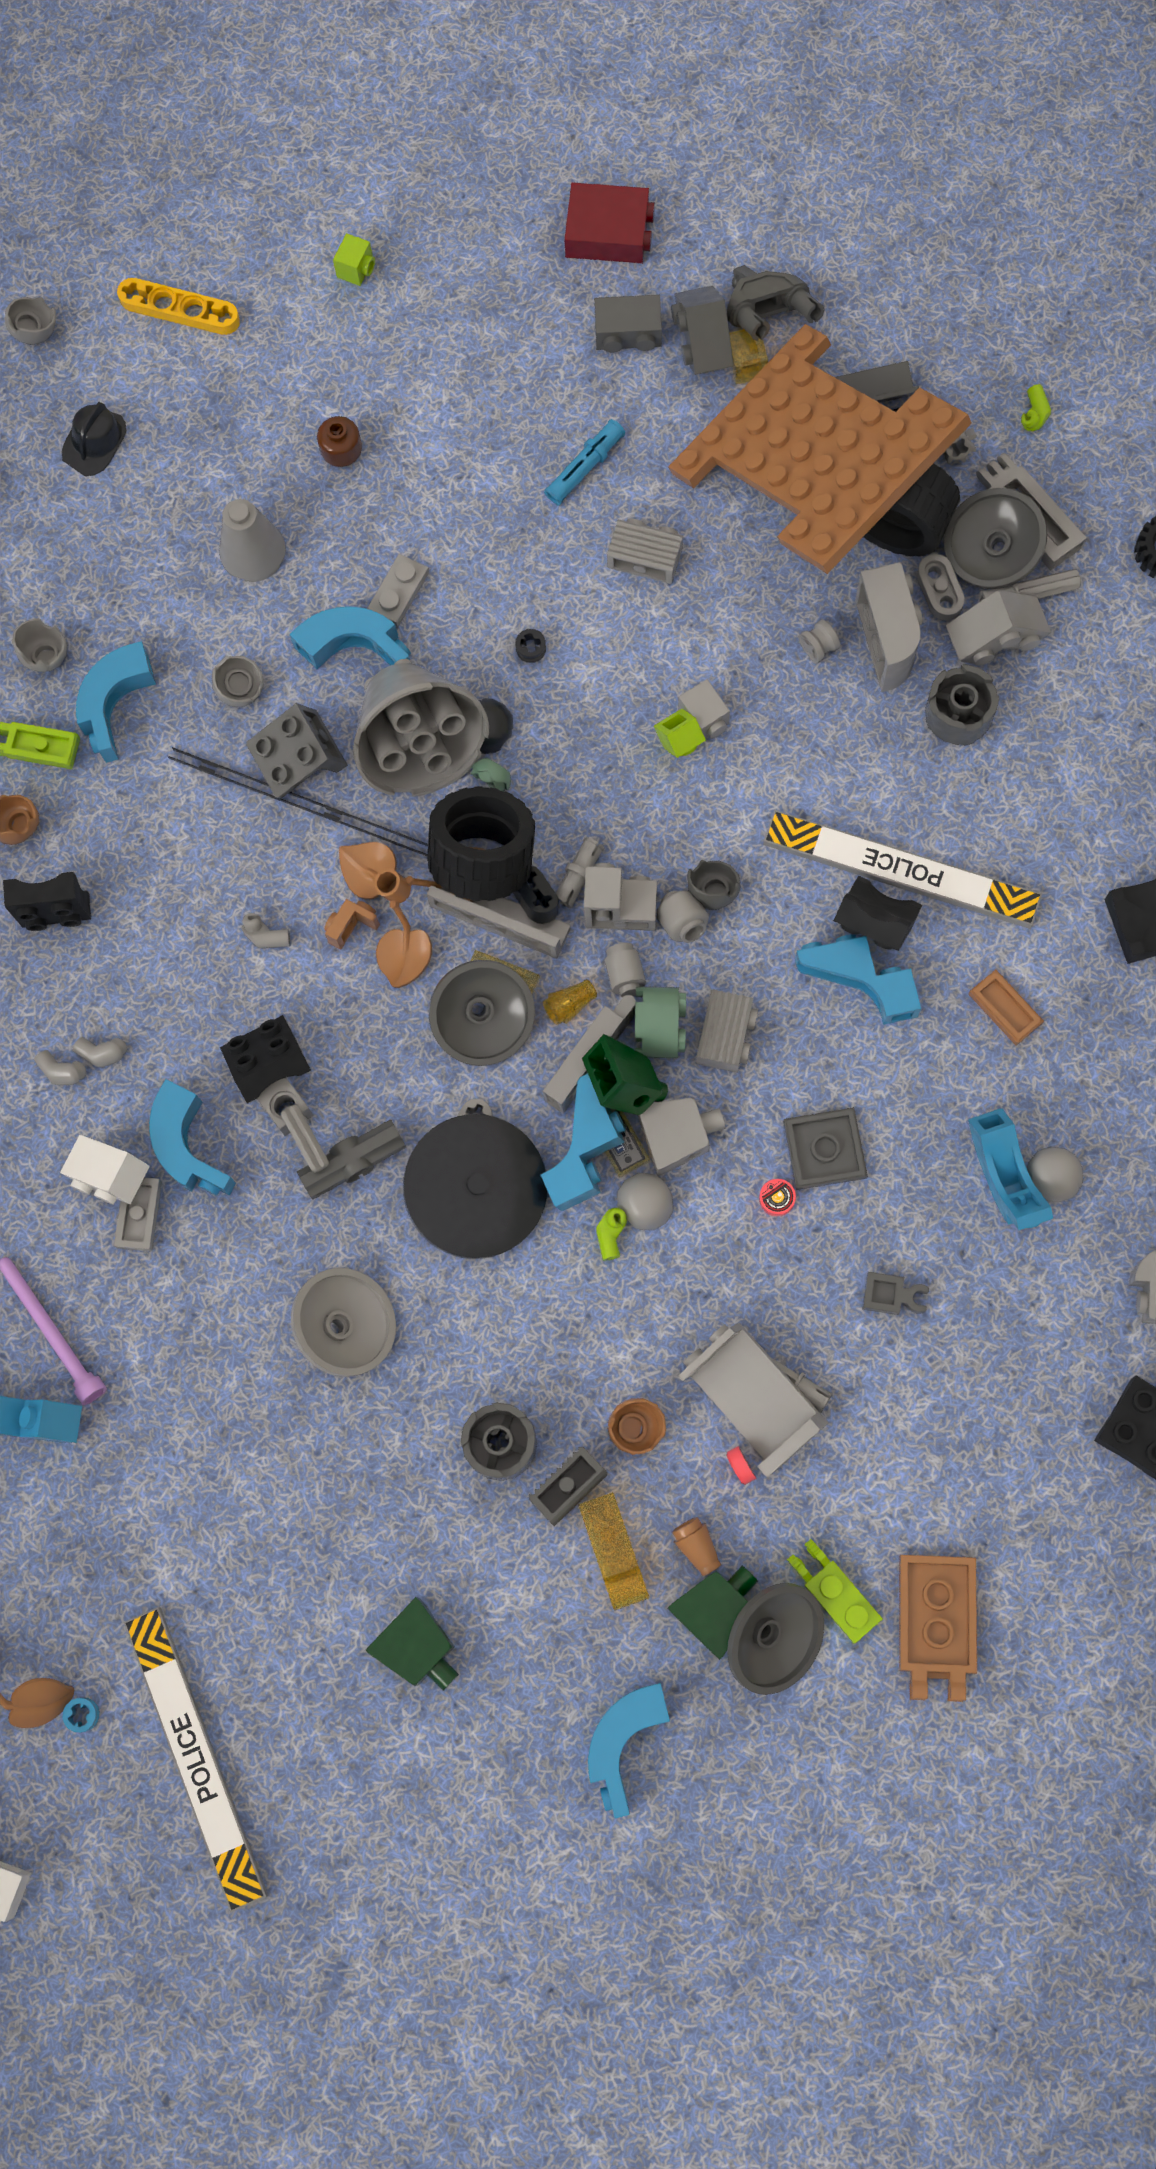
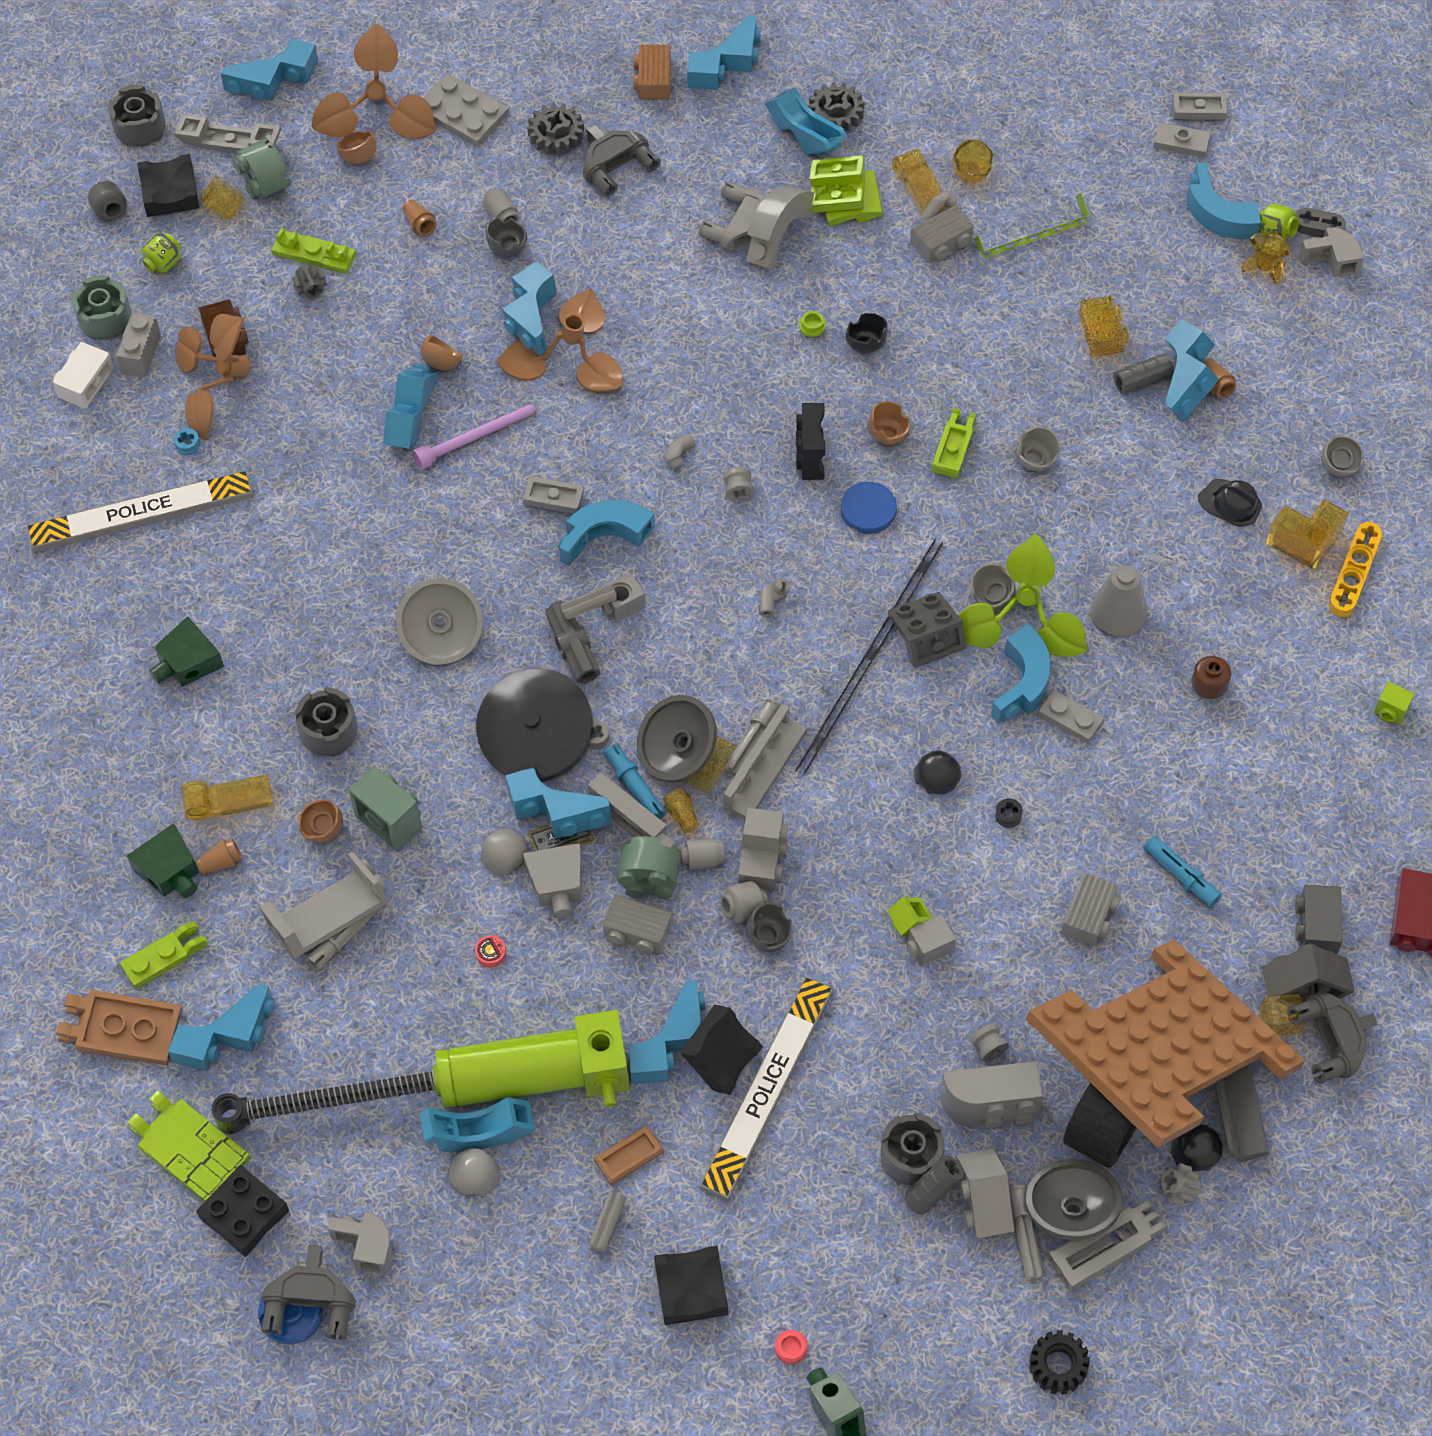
camera: 90 degrees right, 15 degrees down
white brick [60,1135,150,1205] -> none
light grey arm [72,1037,127,1067] -> none
dark azure arch [76,641,156,763] -> none
black brick [220,1015,311,1103] -> none
medium nougat bracket [324,899,380,950] -> none
medium nougat plant [339,842,486,988] -> none
light grey cone [353,659,489,797] -> none
black tyre [427,786,535,901] -> none
sand green plate [471,757,511,792] -> none
black beam [513,866,558,924] -> none
dark grey brick [529,1447,607,1526] -> none
light grey pin [556,837,604,908] -> none
dark green torso [582,1034,668,1115] -> none
dark azure arch [588,1683,670,1818] -> none
lime arm [596,1208,627,1261] -> none
coral tile [726,1446,757,1485] -> none
dark grey dish [727,1583,824,1695] -> none
dark grey tile [783,1107,868,1190] -> none
dark grey plate [862,1272,929,1315] -> none
light grey plate [917,554,965,621] -> none
lime arm [1021,384,1051,431] -> none
none -> lime tile [127,1090,251,1202]
none -> dark azure arch [168,985,275,1072]
none -> lime piece [211,1010,630,1134]
none -> sand green brick [349,766,422,852]
none -> light grey axle [589,1191,625,1253]
none -> dark azure pin [603,743,667,819]
none -> light grey wheel [724,467,754,501]
none -> light grey axle [725,698,781,776]
none -> blue tile [841,482,897,534]
none -> dark grey axle [905,1156,964,1215]
none -> lime plant [958,534,1088,657]
none -> clear yellow brick [1266,499,1349,570]

